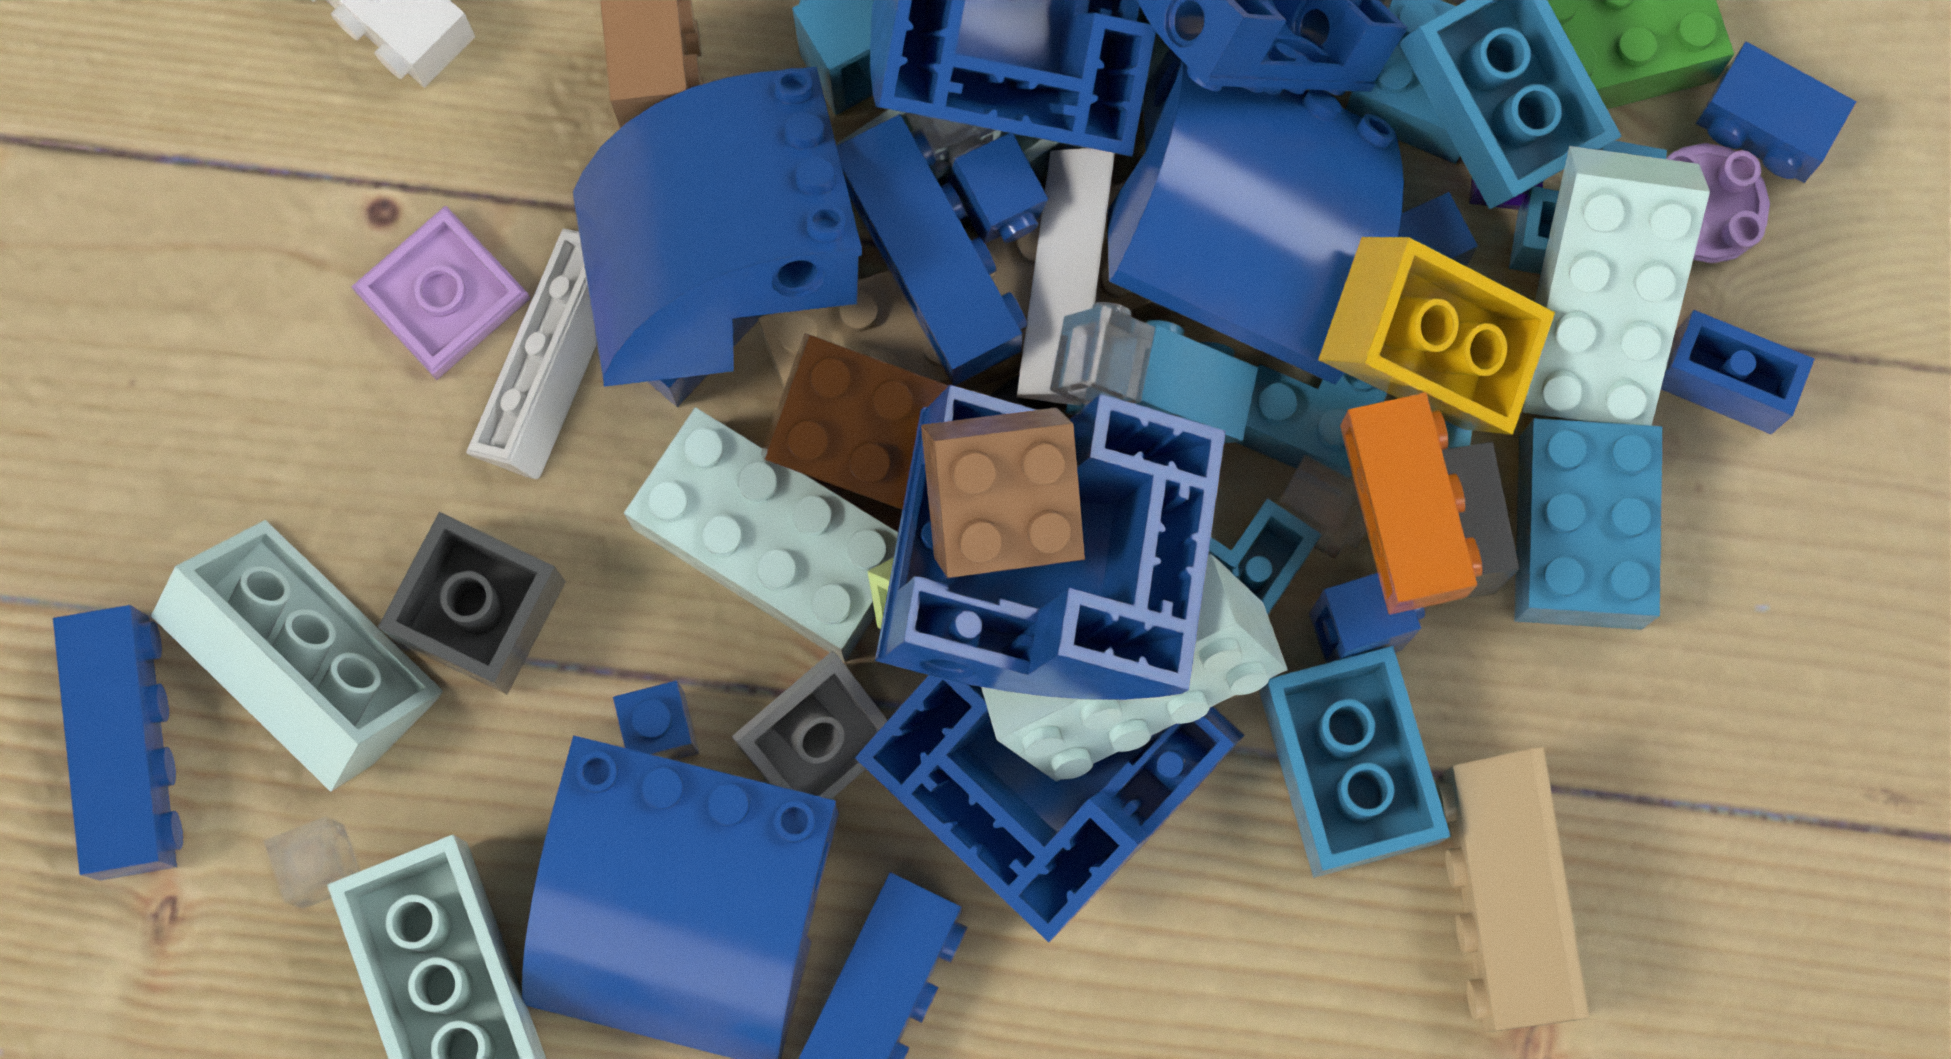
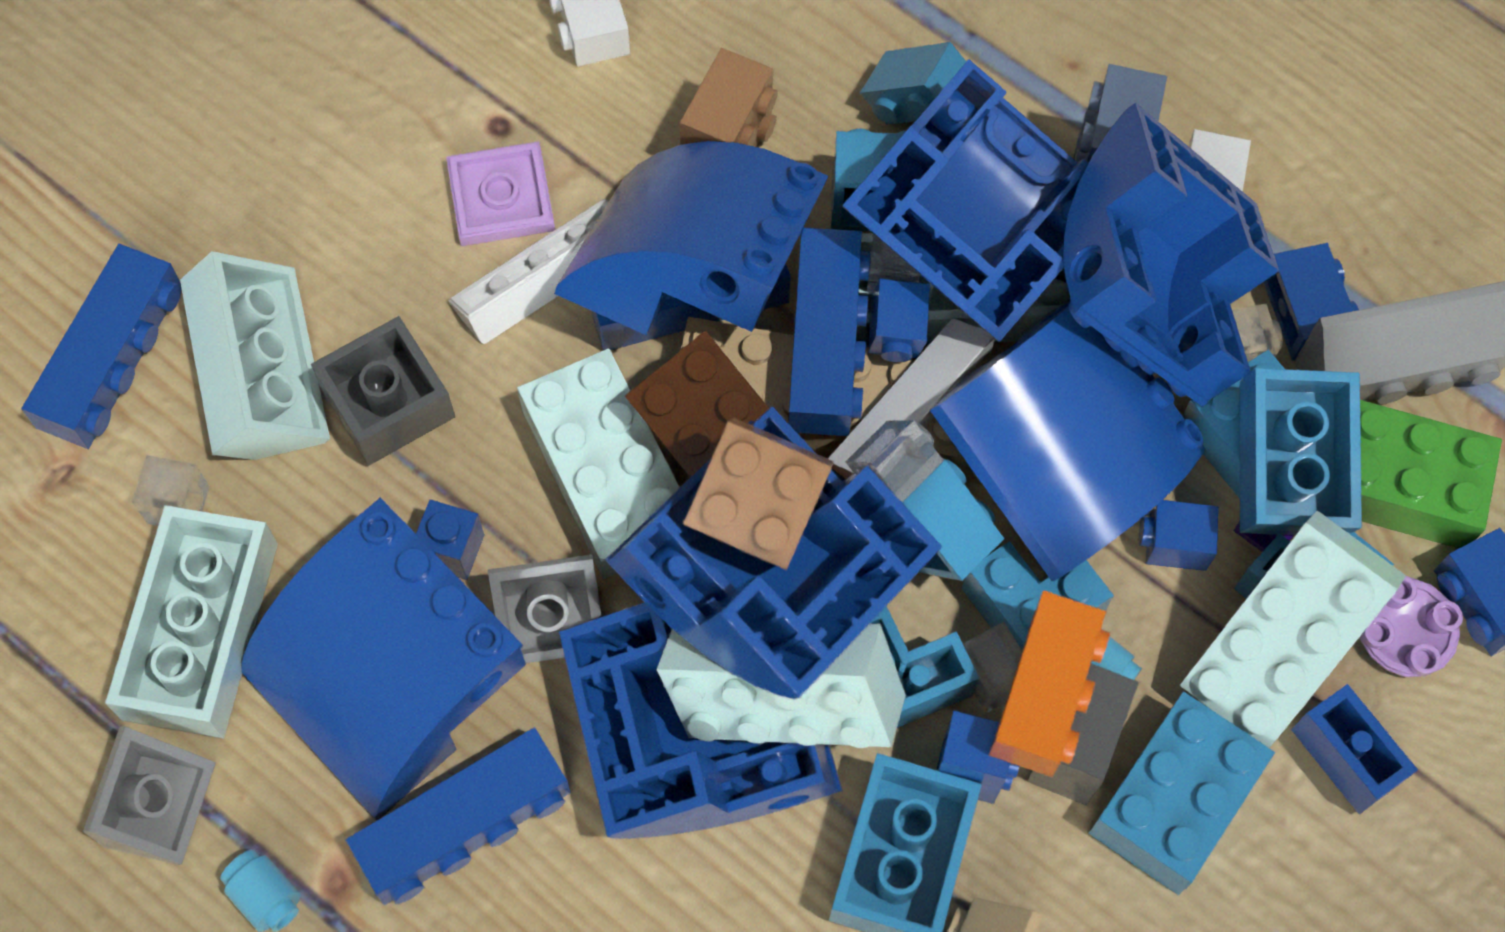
camera: 30 degrees right, 10 degrees down
yellow brick [1318,237,1555,435] -> none

